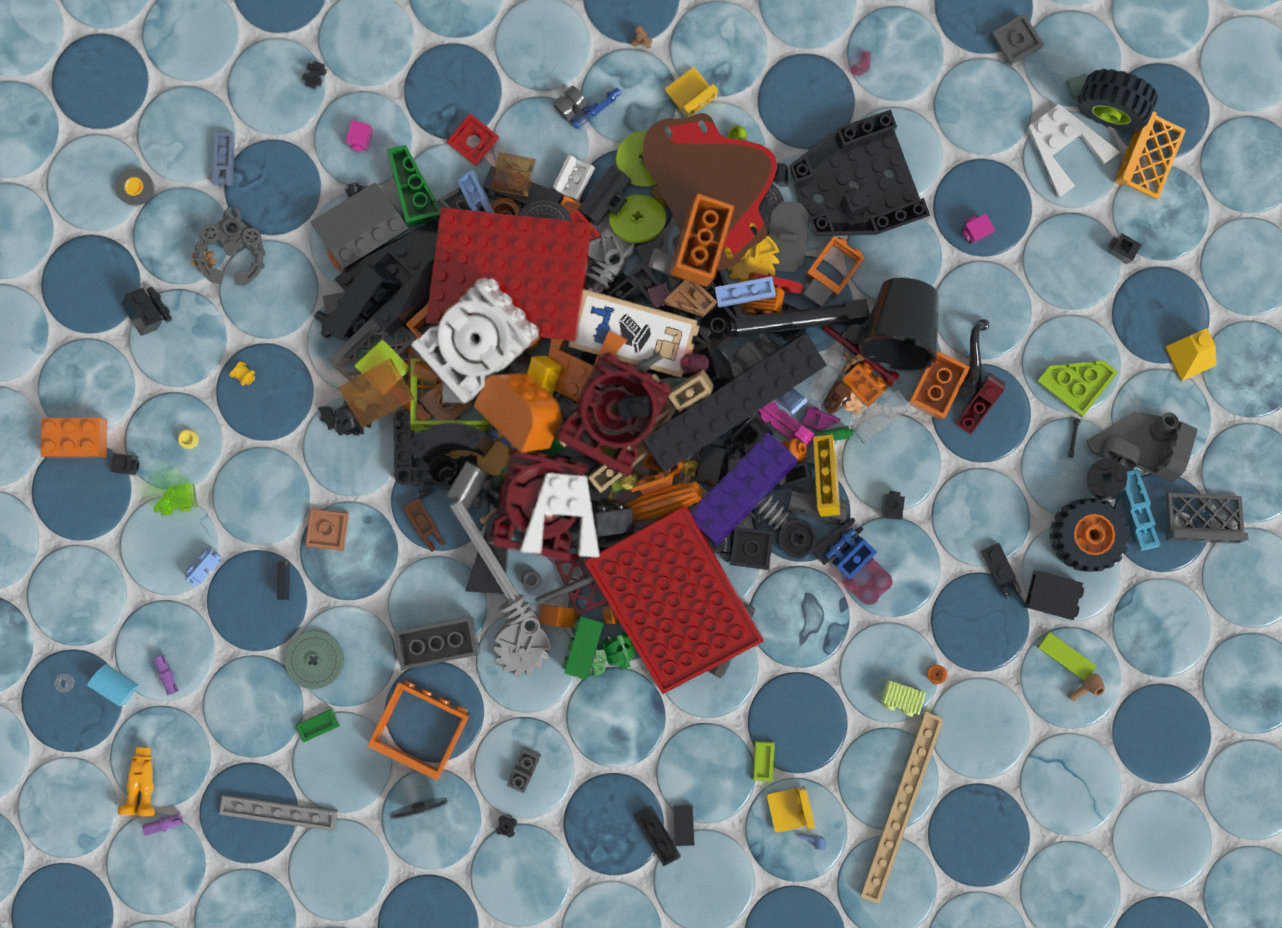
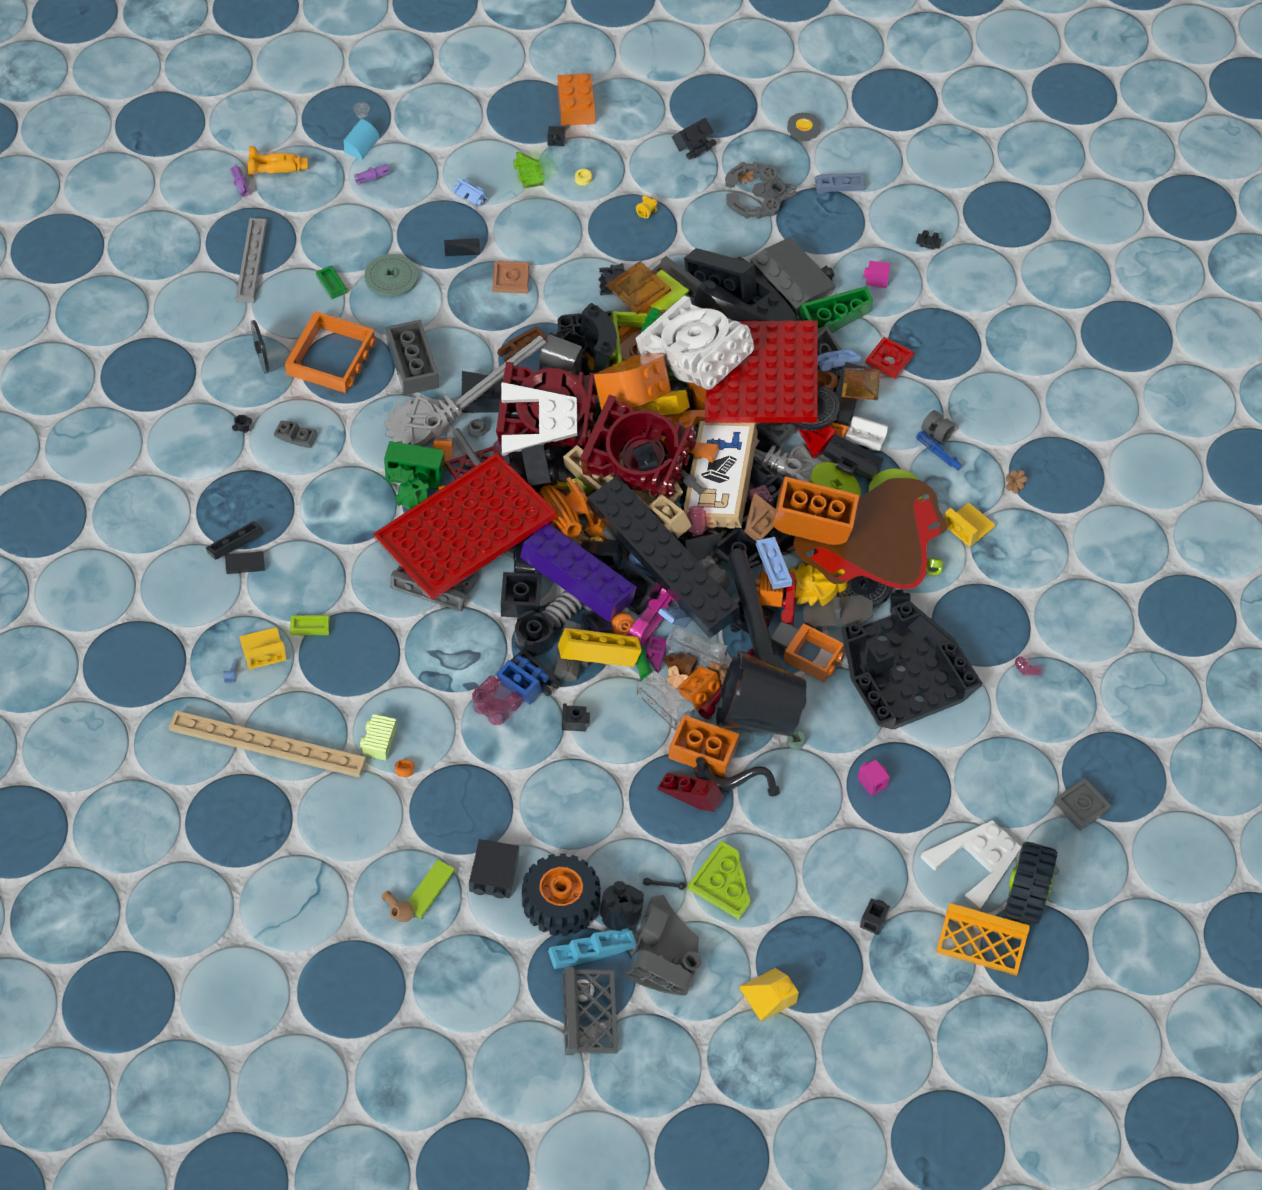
camera: 80 degrees right, 30 degrees down
black hinge [981,543,1021,599] -> none
none -> green piece [641,308,661,332]

